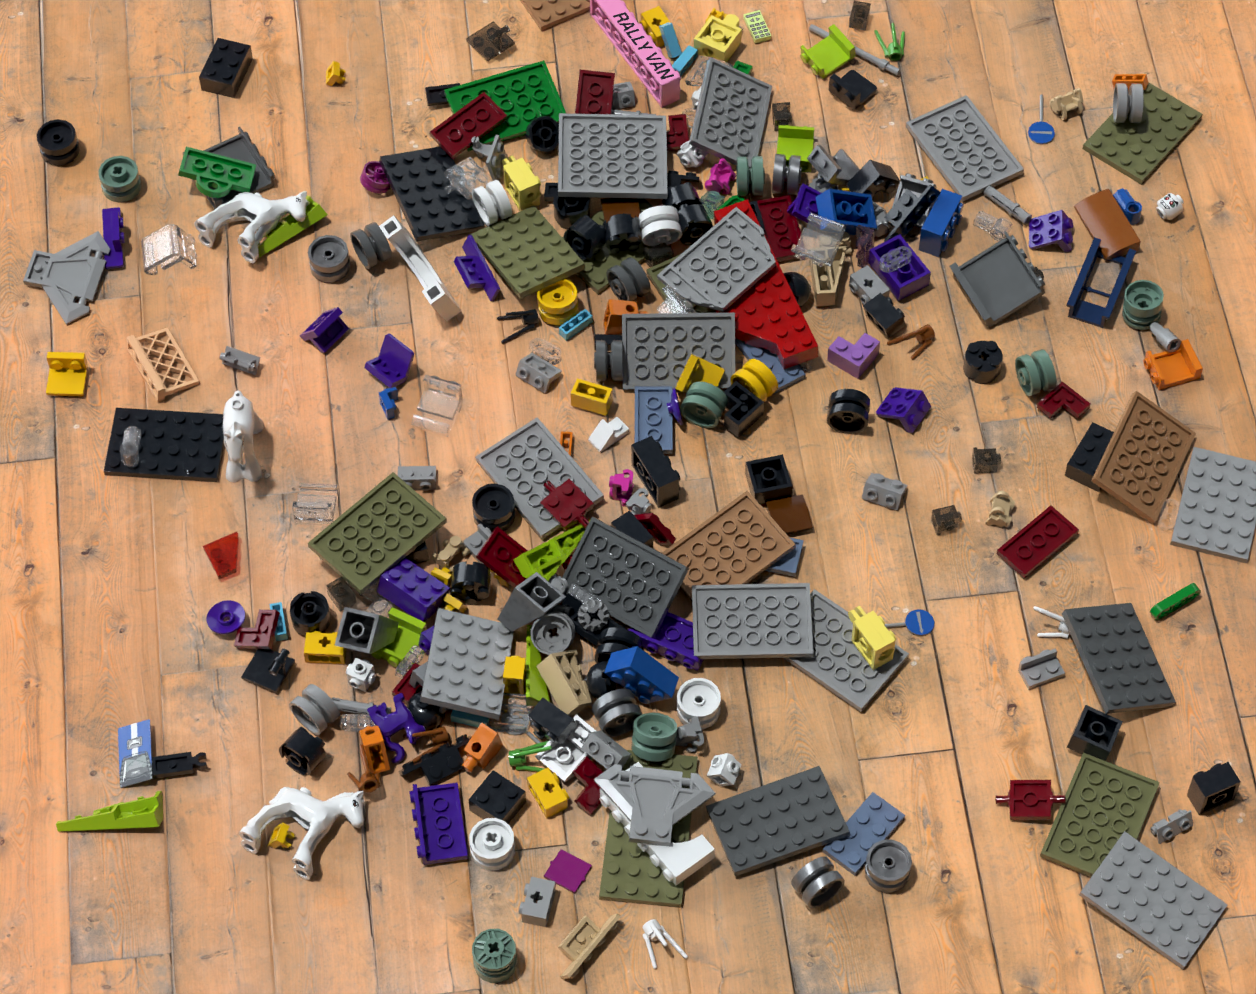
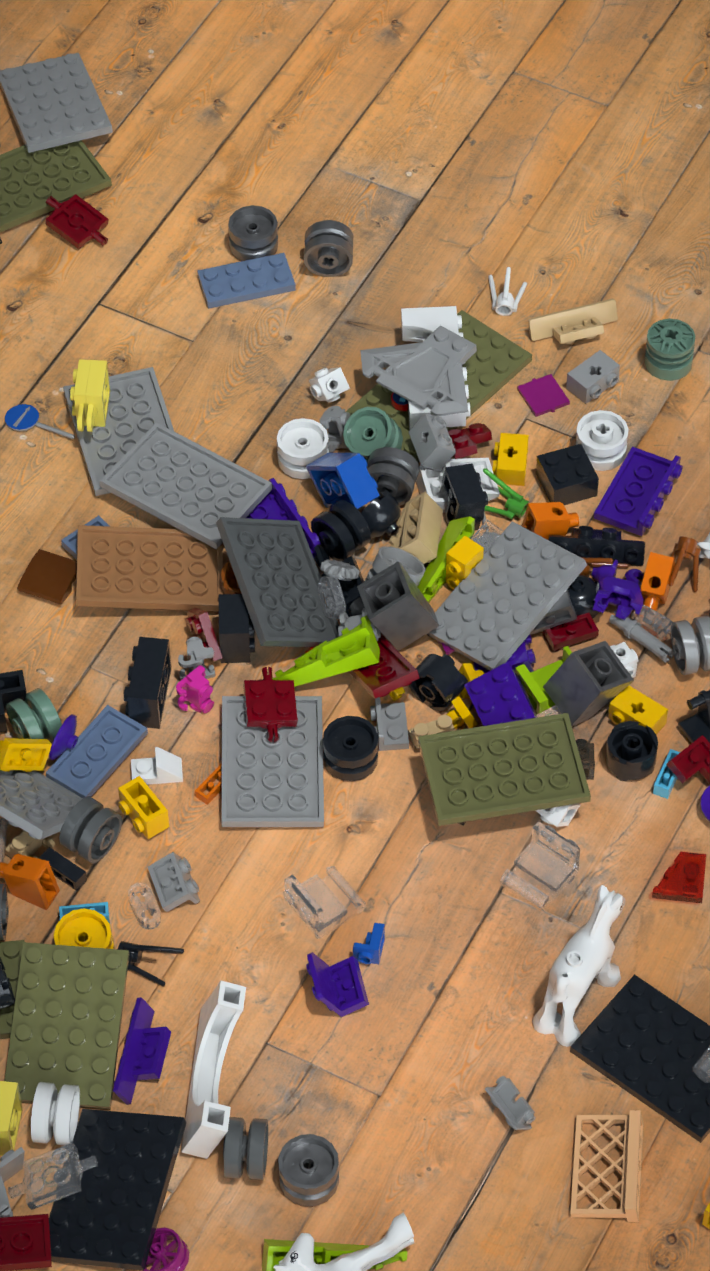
camera: 145 degrees left, 5 degrees down
dark purple bracket [299,307,349,353] -> none
clear beam [395,645,425,679] -> none
light grey bracket [398,466,436,491] -> none
dark grey plate [706,766,850,876] -> none
black brick [745,454,792,504] -> none

